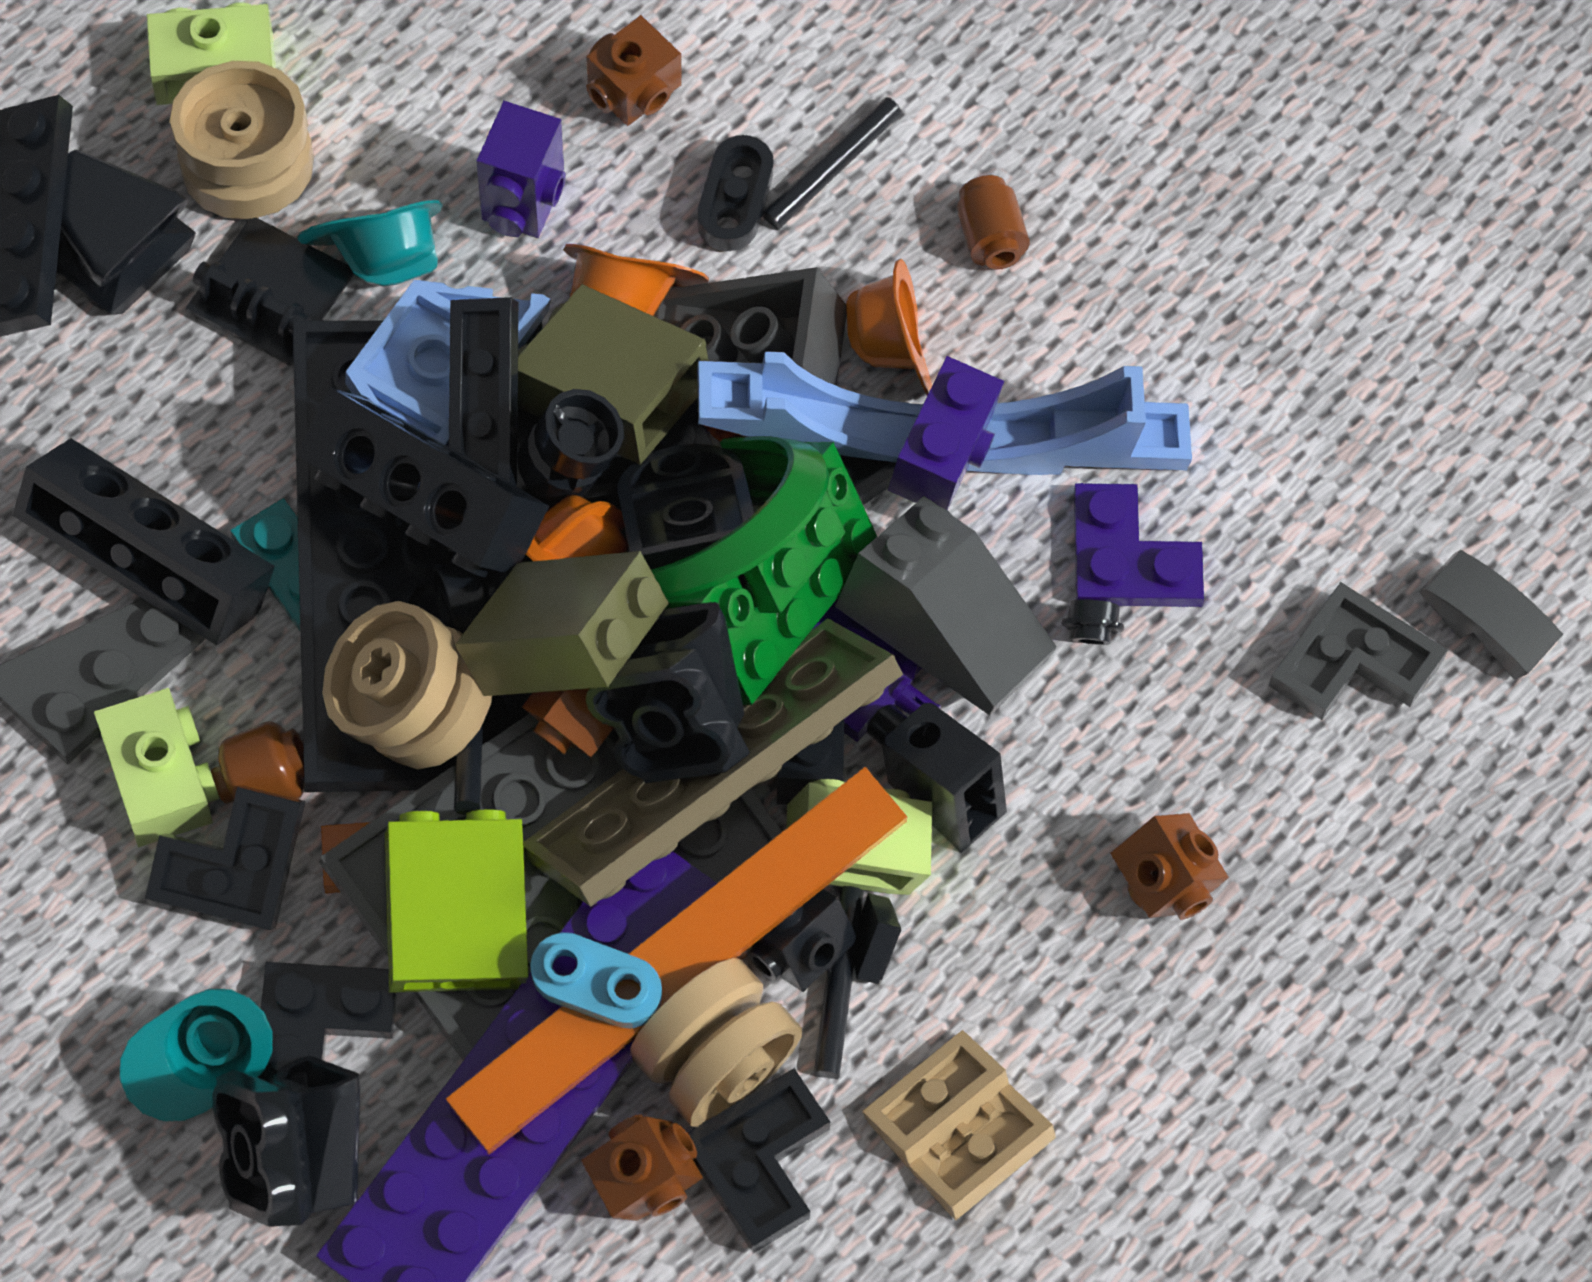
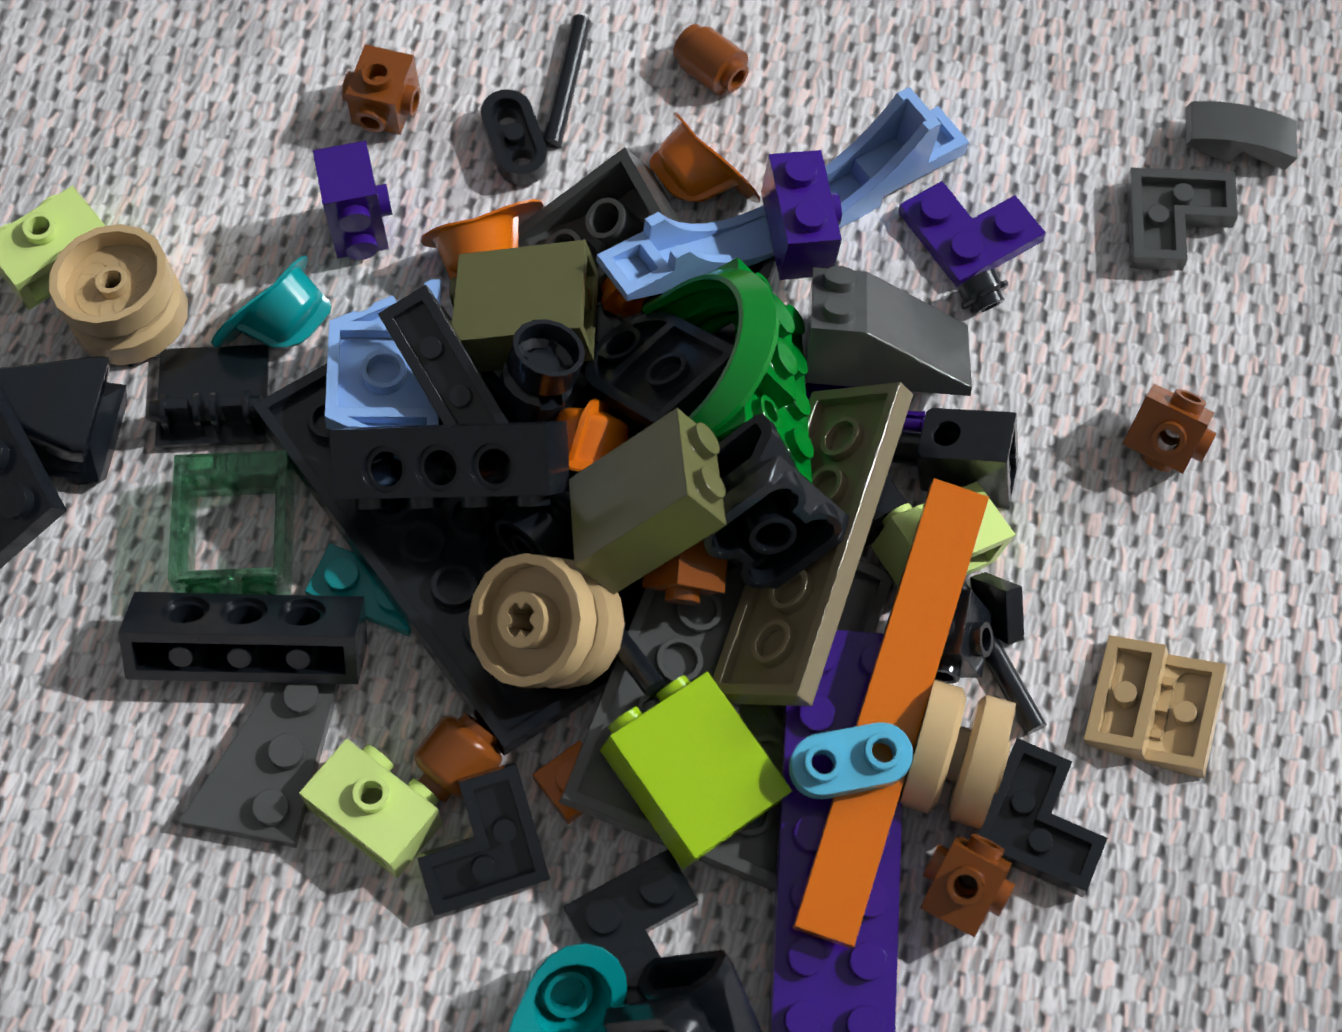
camera: 30 degrees left, 0 degrees up
none -> clear green window [168,450,295,595]

